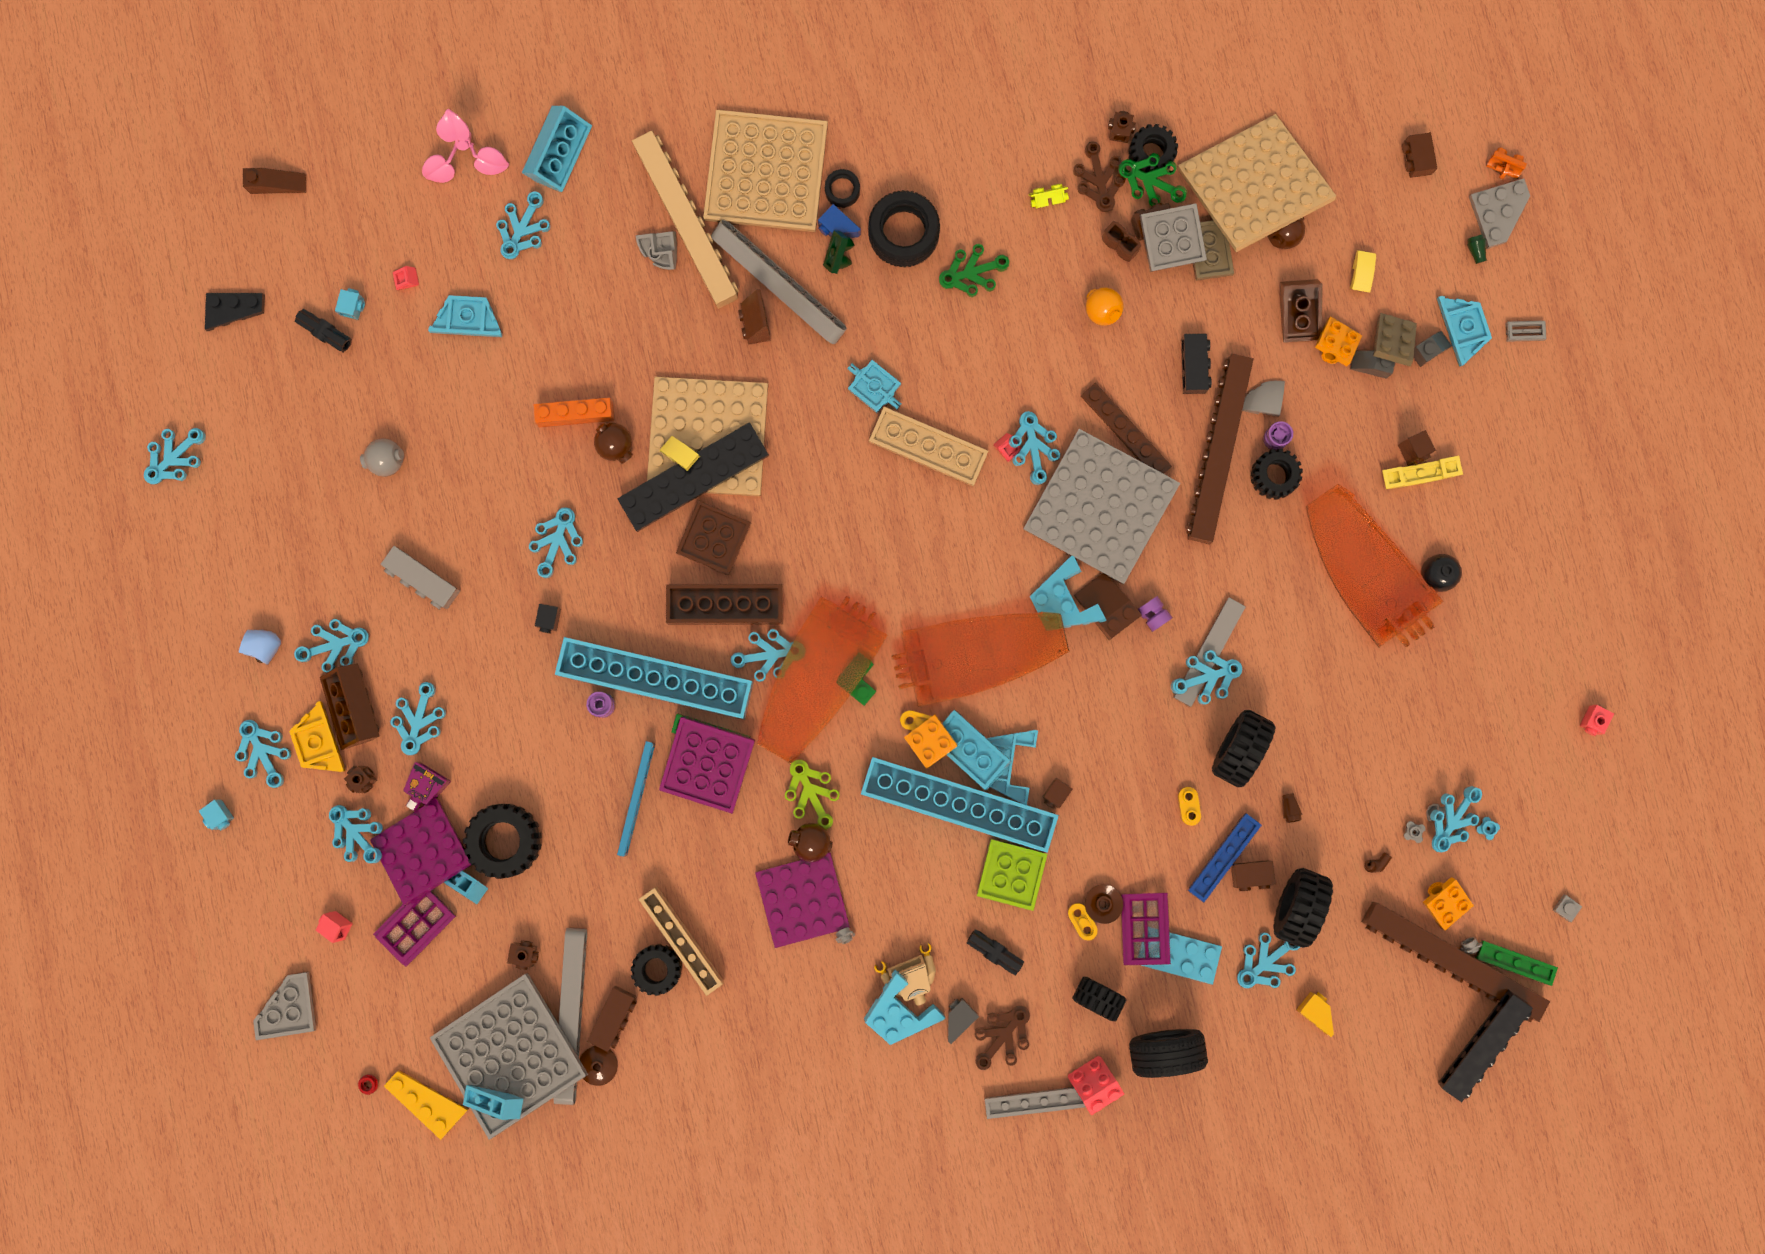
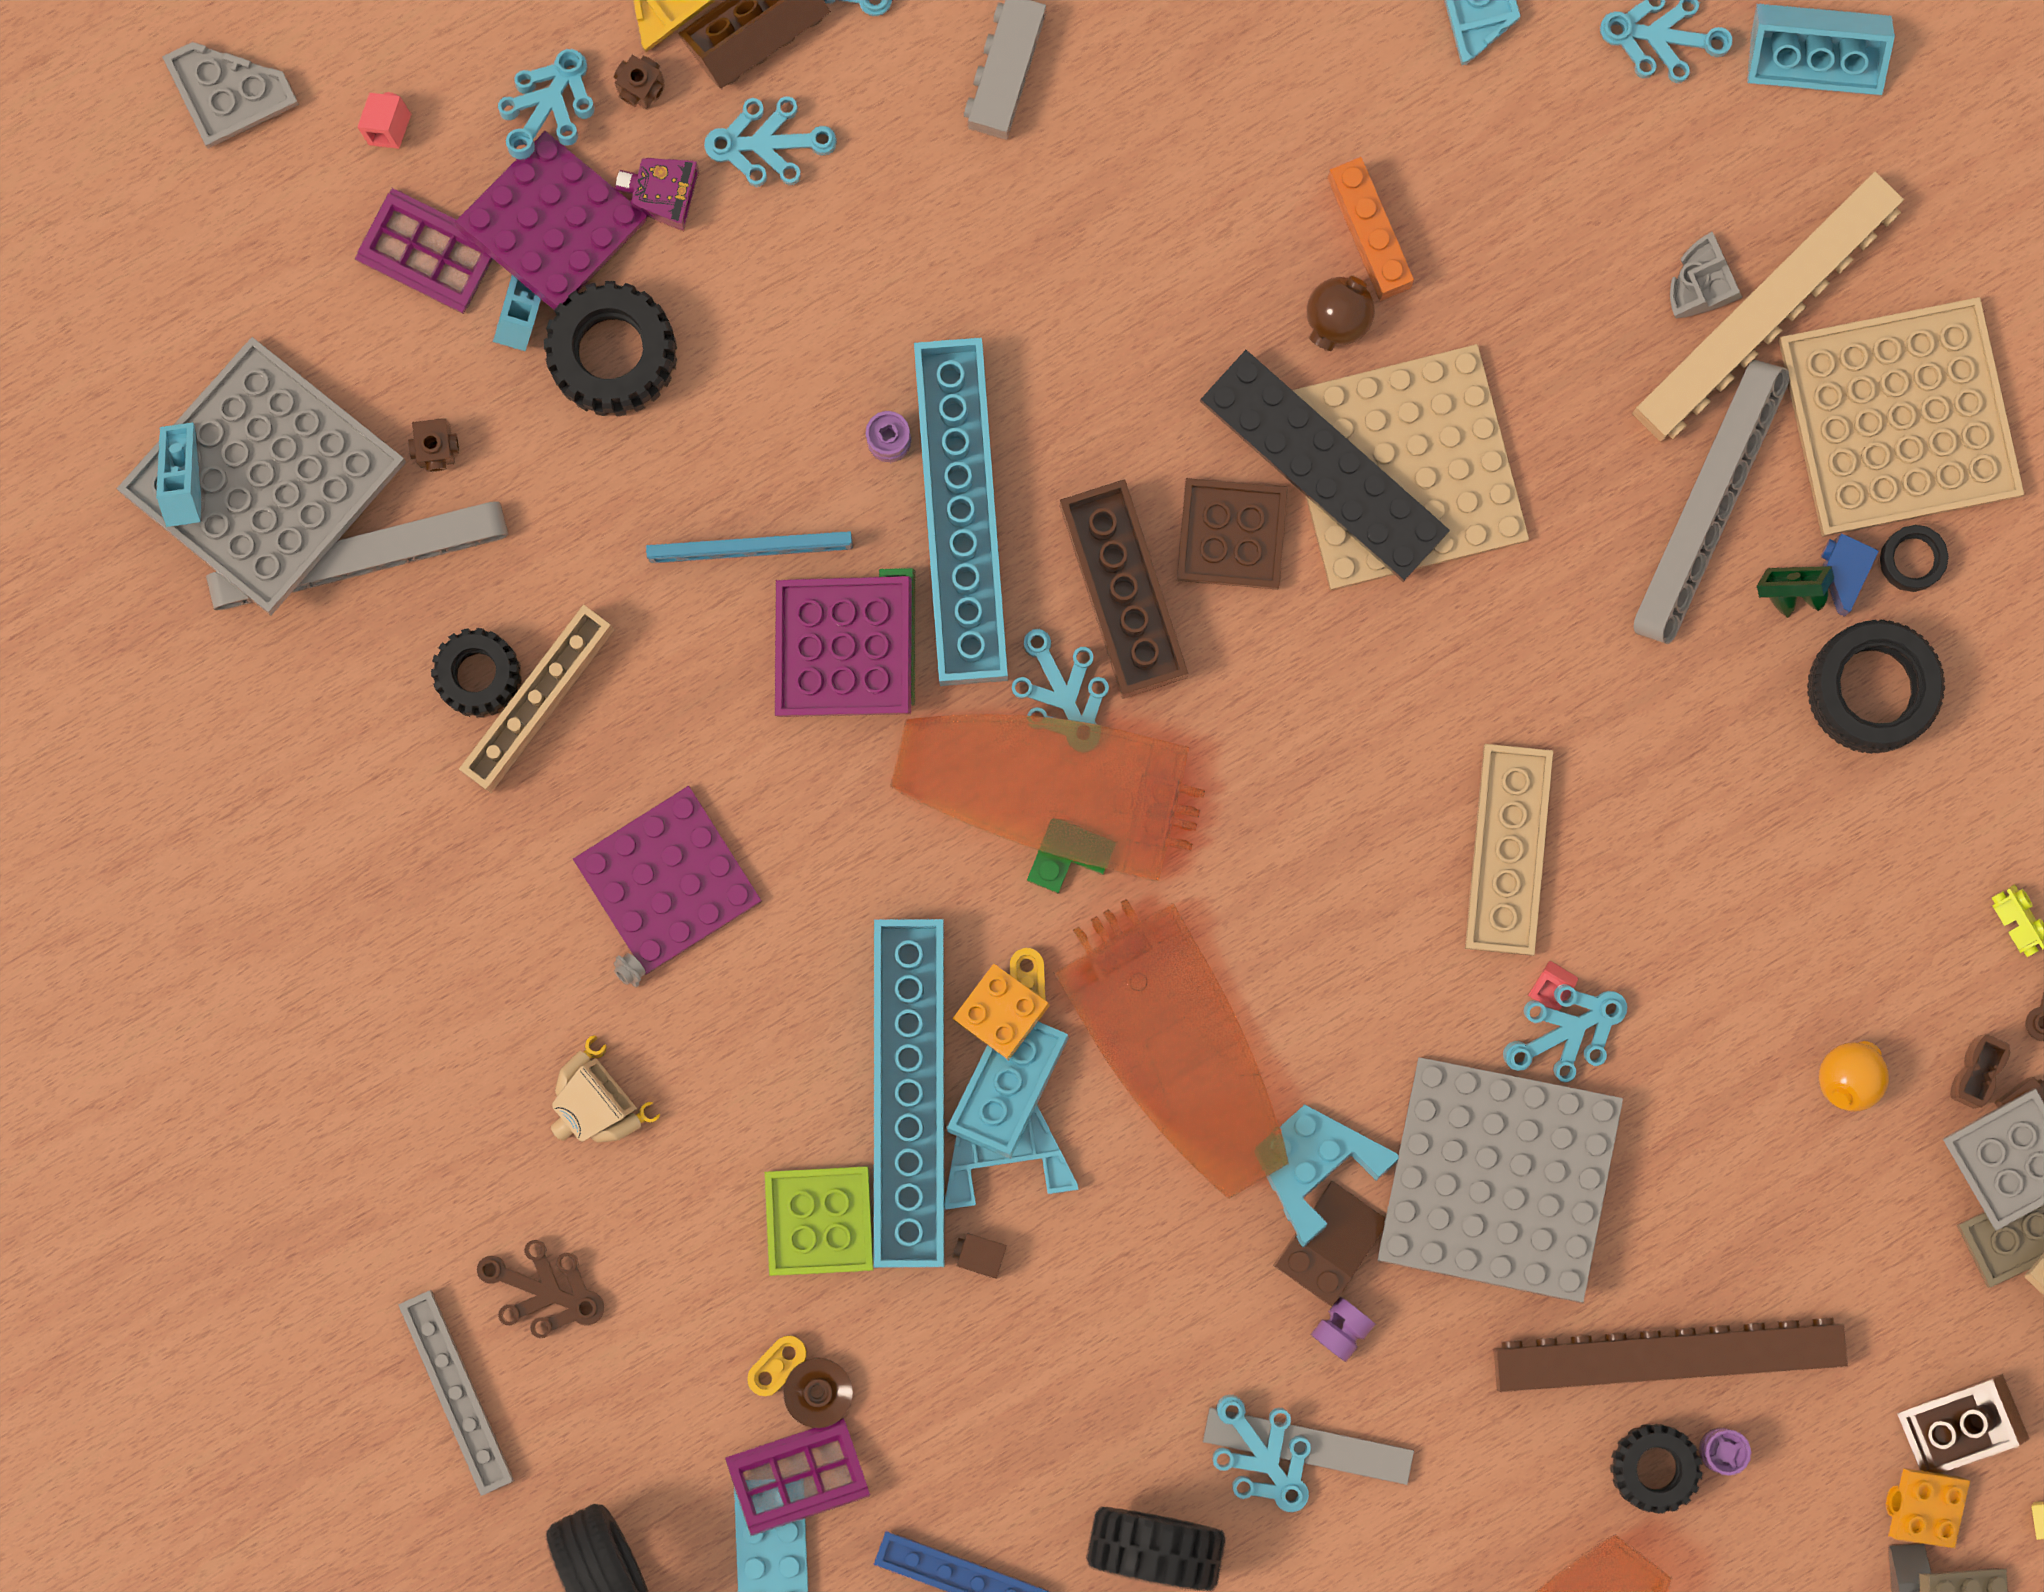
camera: 75 degrees right, 0 degrees up
red plate [358,1074,378,1095] -> none
yellow wing [384,1070,469,1140] -> none
medium azure plant [529,507,583,578] -> none
black brick [535,604,561,634] -> none
reddish brown dish [580,1046,618,1086] -> none
reddish brown brick [587,986,637,1052] -> none
light yellow slope [660,436,700,471] -> none
reddish brown slope [738,289,771,345] -> none
lime plant [785,760,840,829] -> none
reddish brown brick [788,823,833,862] -> none
medium azure plate [847,360,902,413] -> none
medium azure wing [864,970,945,1045] -> none
green plant [939,244,1009,297] -> none
dark grey slope [948,998,979,1044] -> none
black piece [966,929,1024,976] -> none
coral bracket [1068,1056,1124,1115] -> none
black tyre [1072,977,1127,1021] -> none
reddish brown plate [1081,382,1172,474] -> none
yellow plate [1178,787,1201,826] -> none
black brick [1181,334,1212,394] -> none
light grey brick [1242,381,1285,417] -> none

